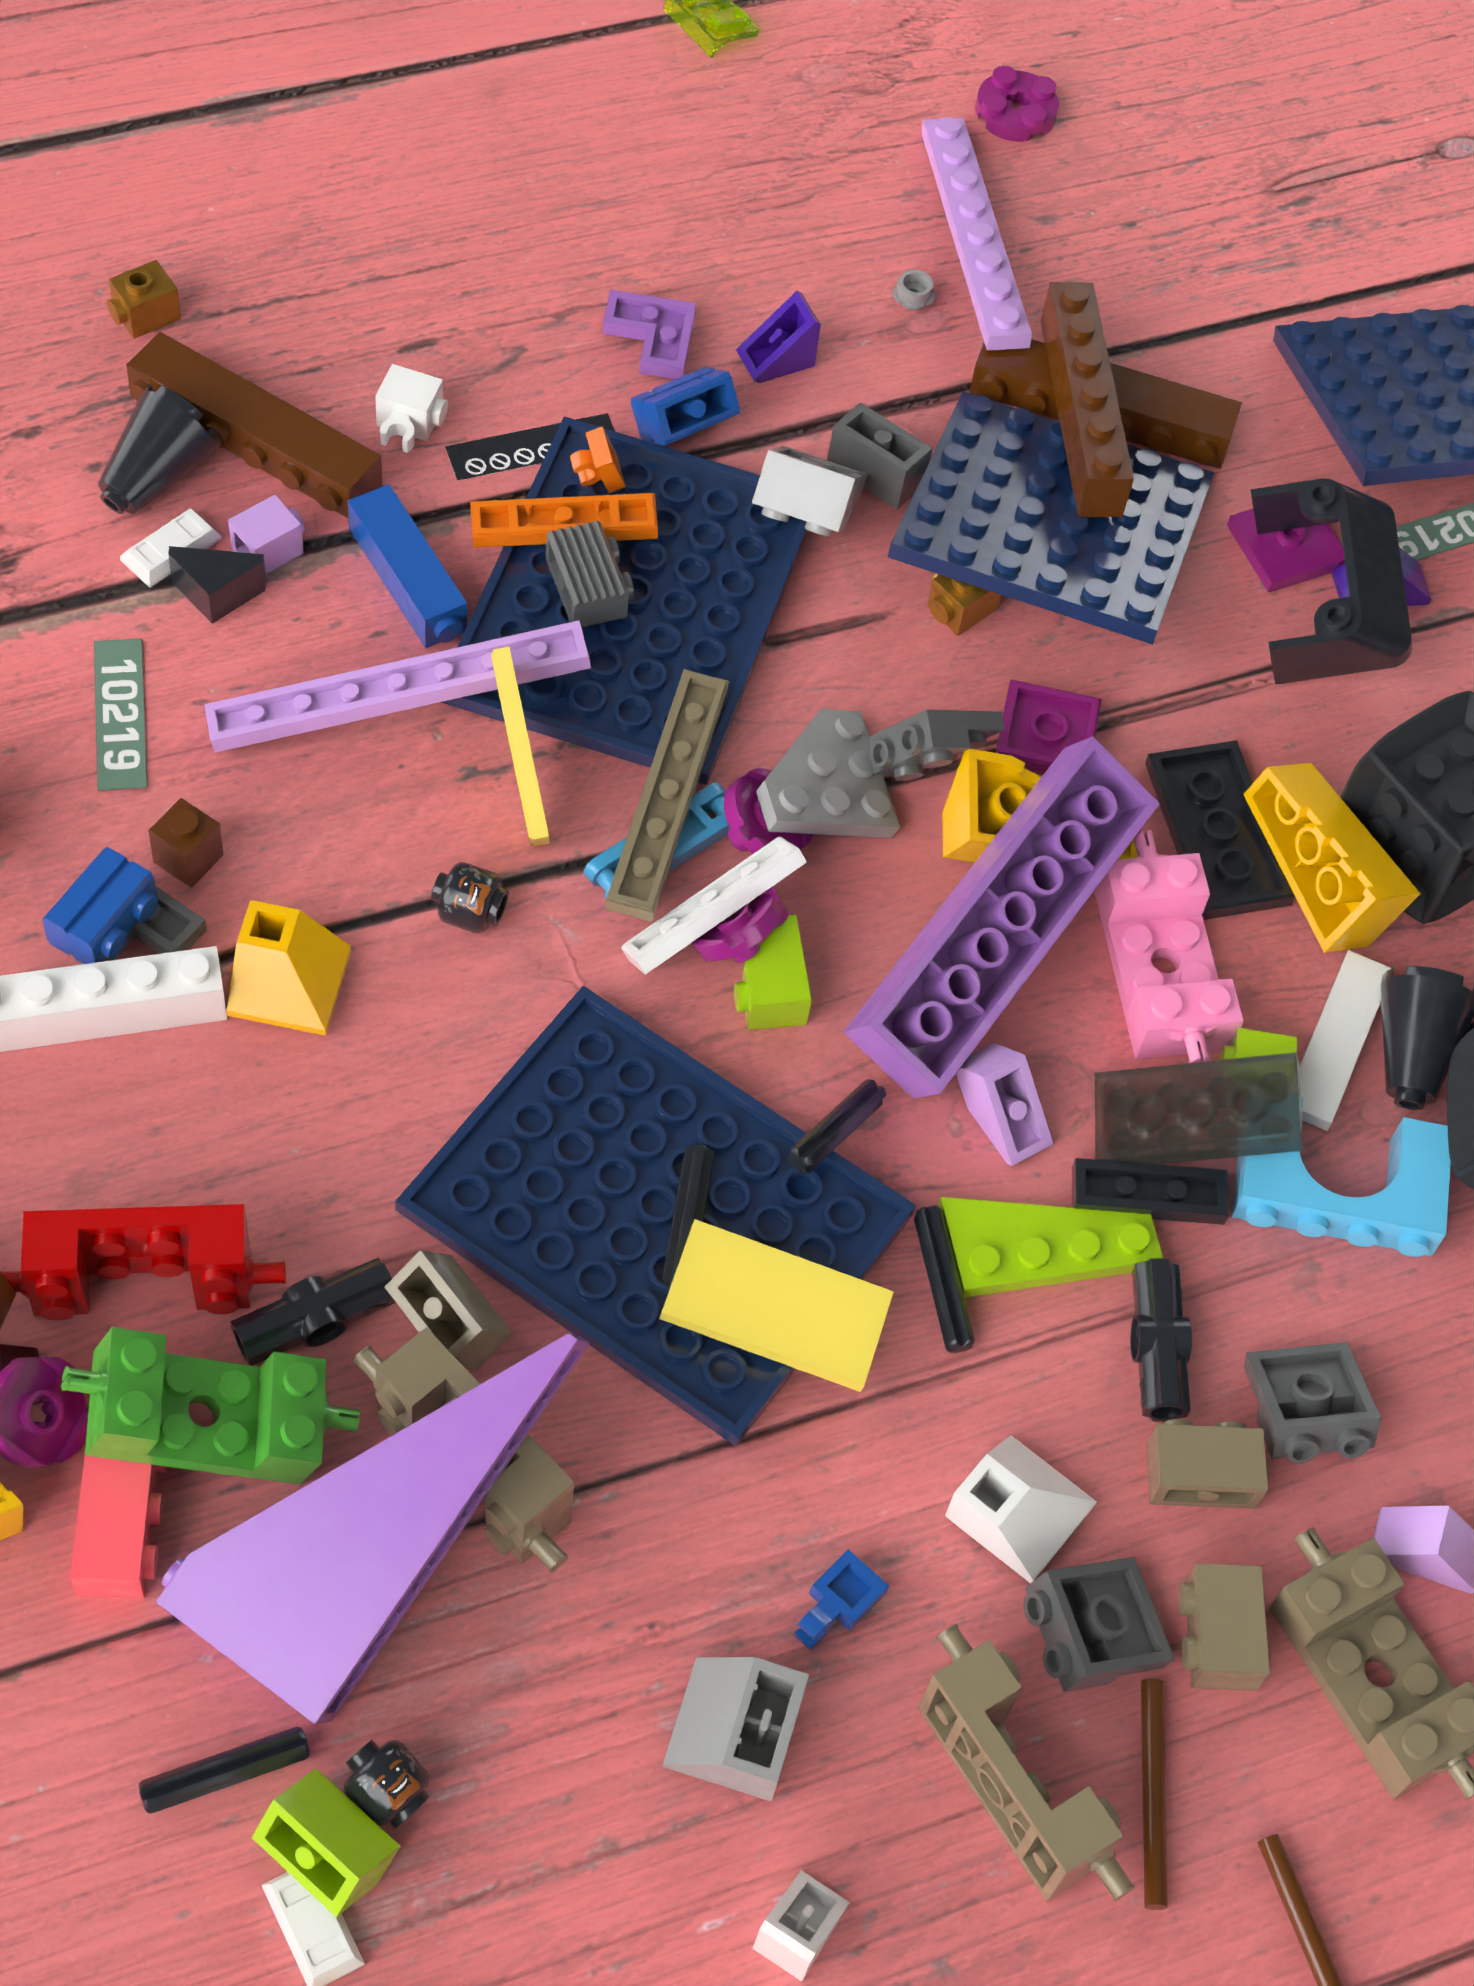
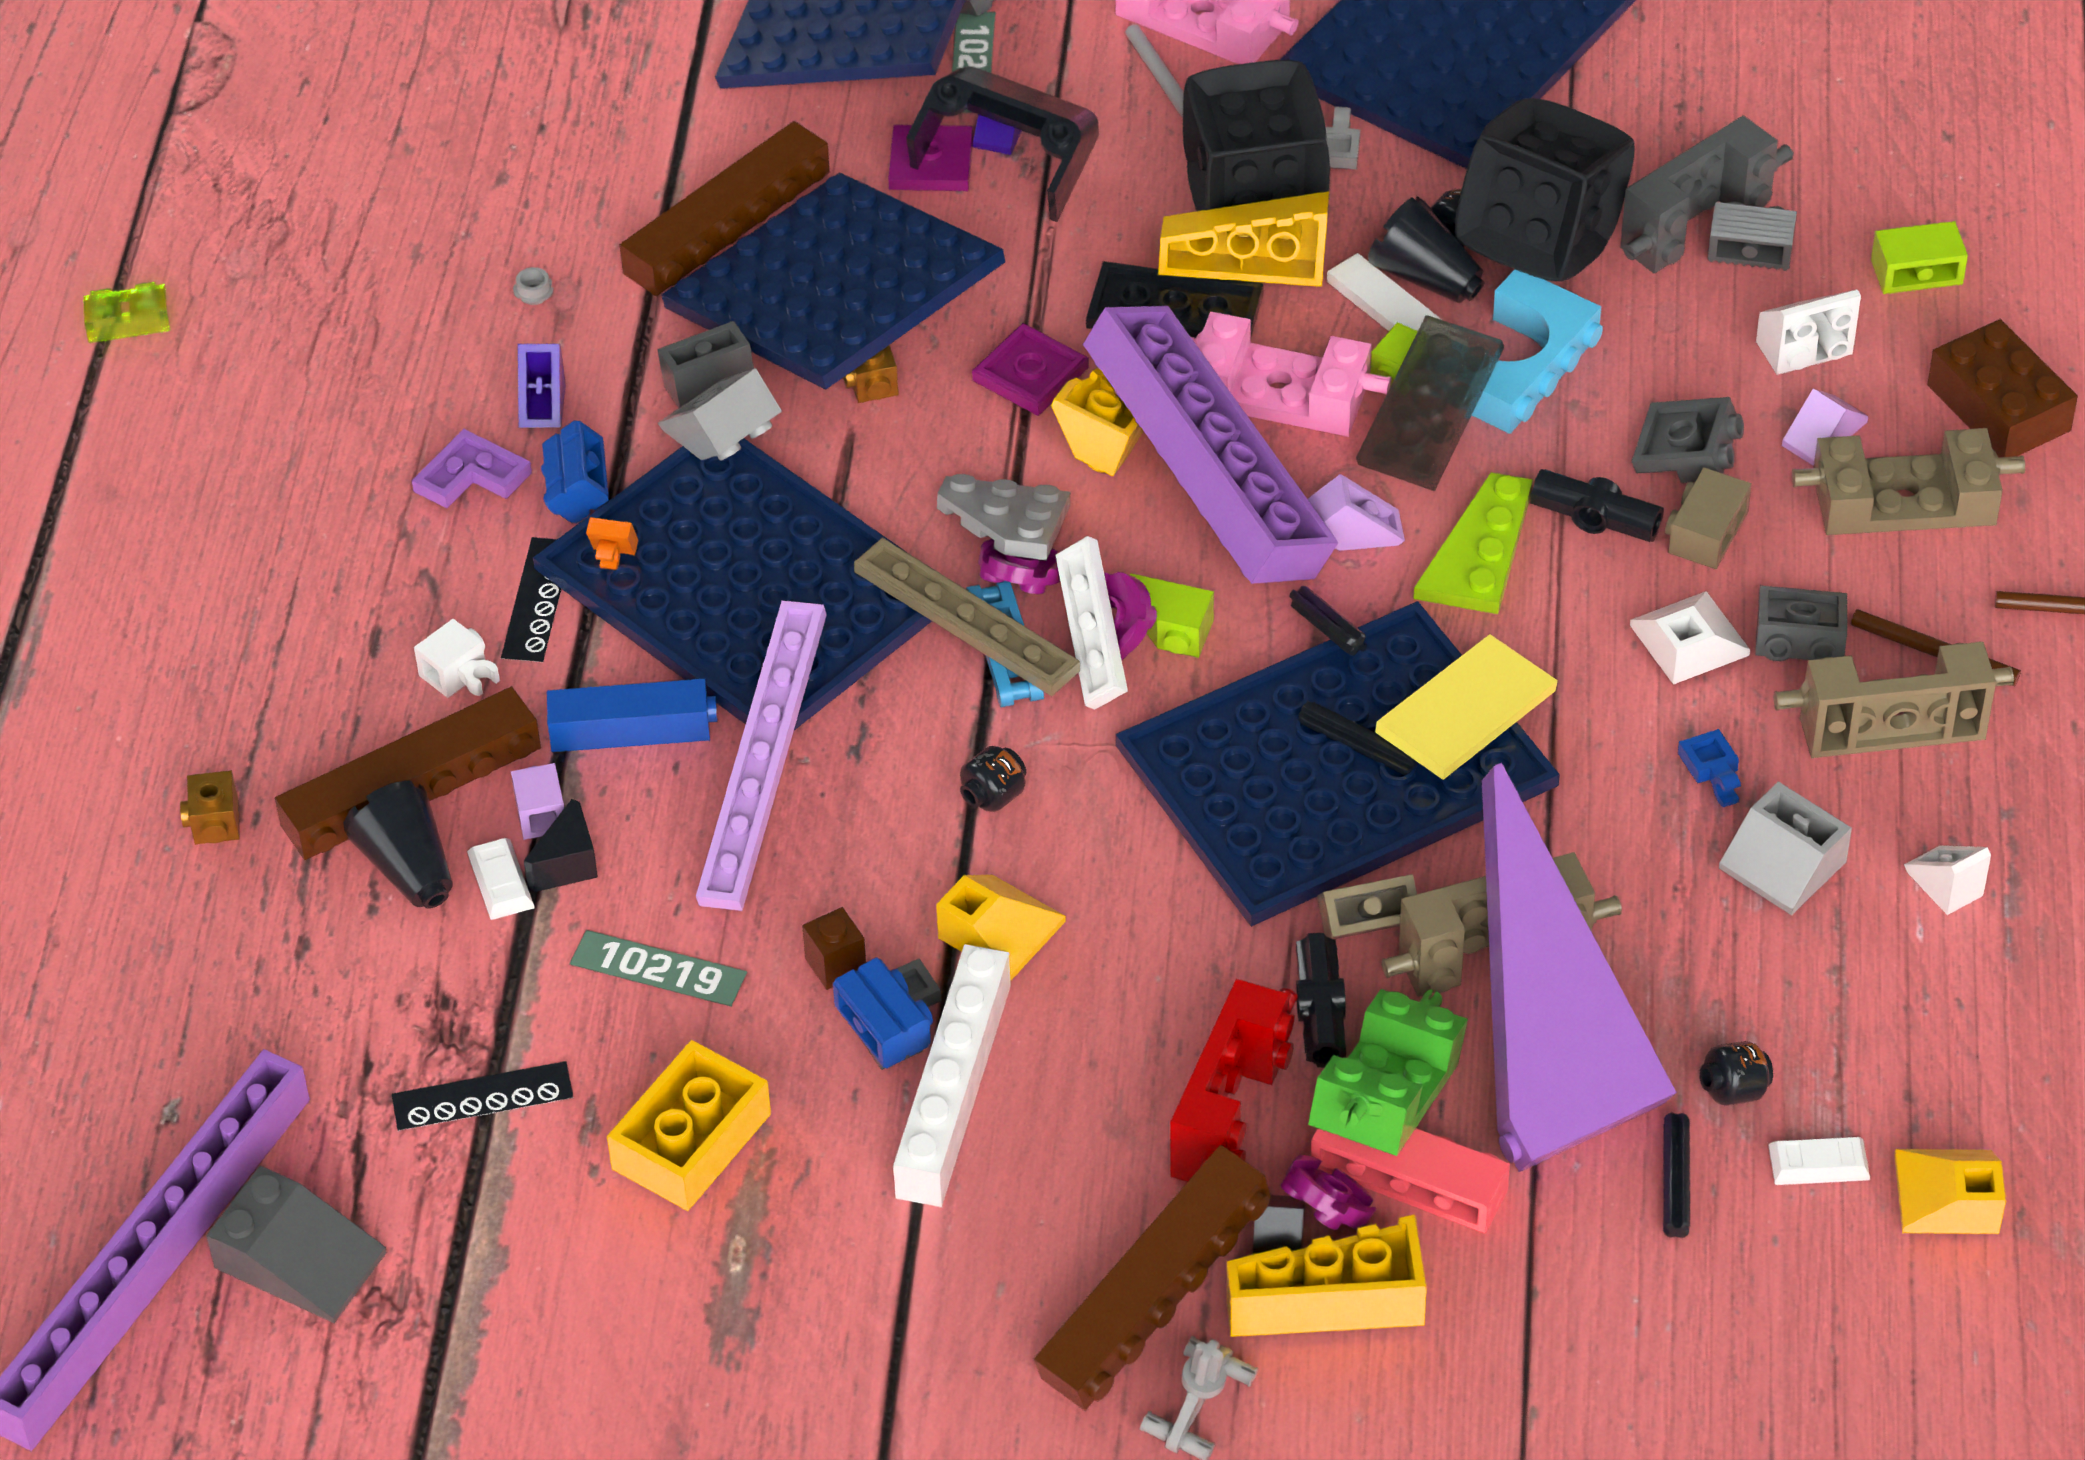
camera: 55 degrees left, 10 degrees down
lime brick [252,1768,401,1917] -> none
orange plate [470,493,658,548] -> none
light yellow tile [491,647,550,847] -> none
dark grey brick [546,520,634,627] -> none
dark grey plate [868,710,1005,781] -> none
black axle [914,1205,975,1353] -> none
lavender plate [921,117,1032,350] -> none
magenta plate [975,66,1059,142] -> none
reddish brown brick [1041,282,1134,517] -> none
black plate [1072,1158,1229,1225] -> none
dark tan brick [1178,1564,1270,1691] -> none

